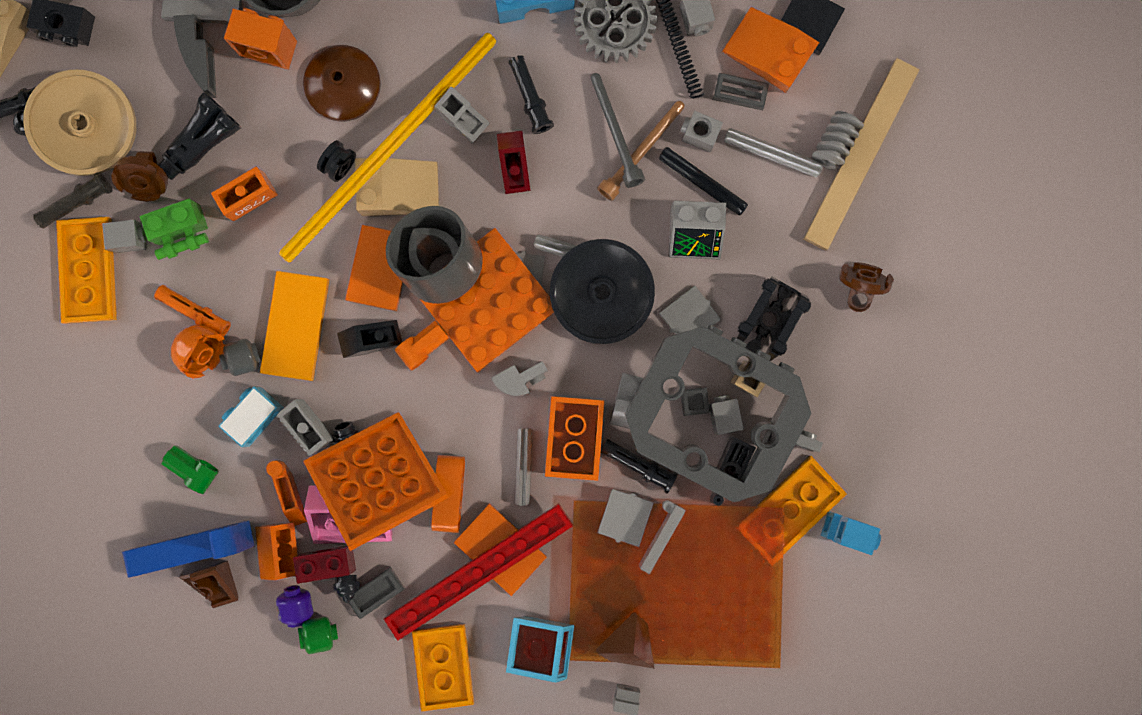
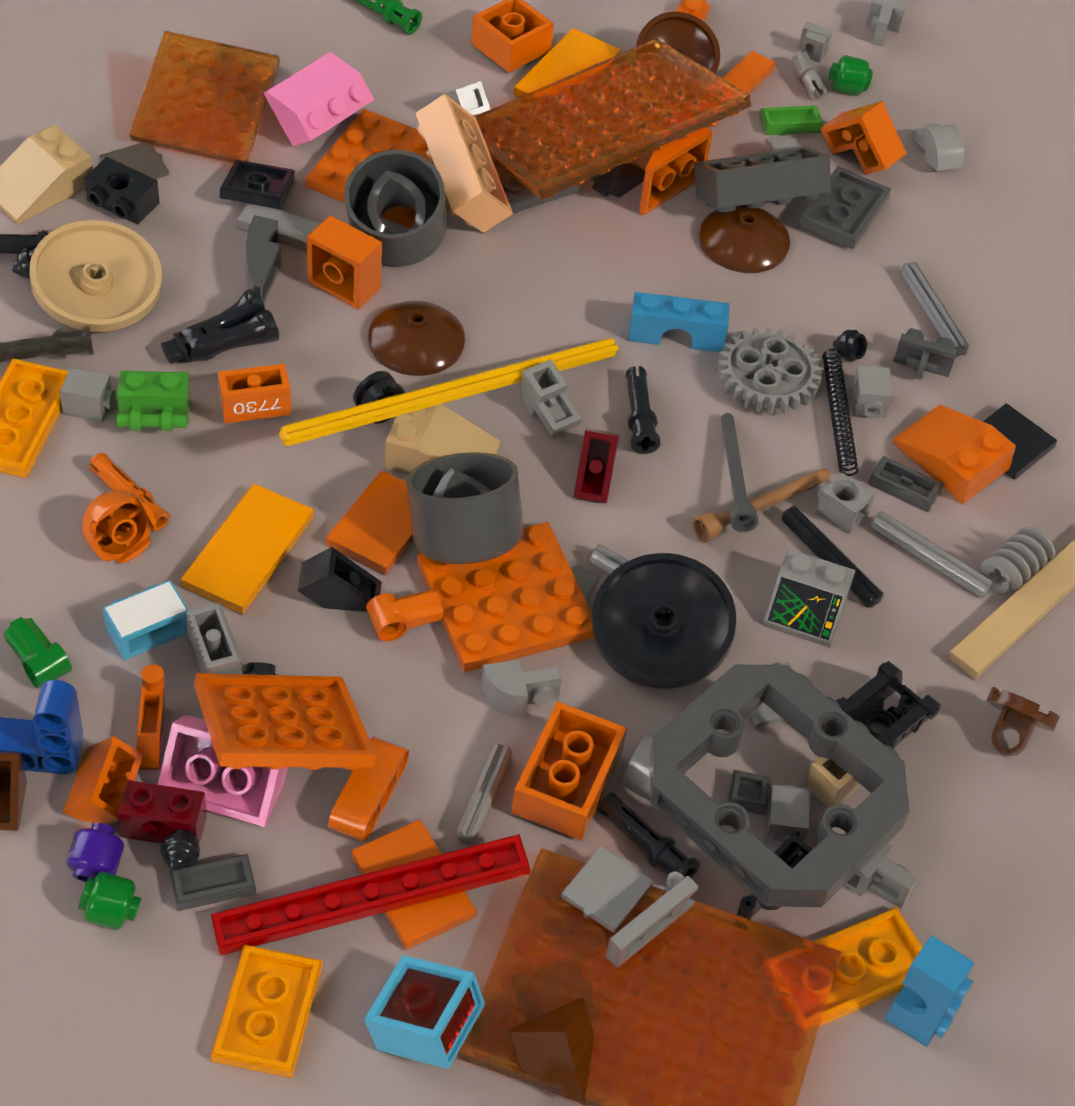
camera: 15 degrees right, 35 degrees down
reddish brown tile [111,151,168,202] -> none
dark grey head [219,339,261,376] -> none

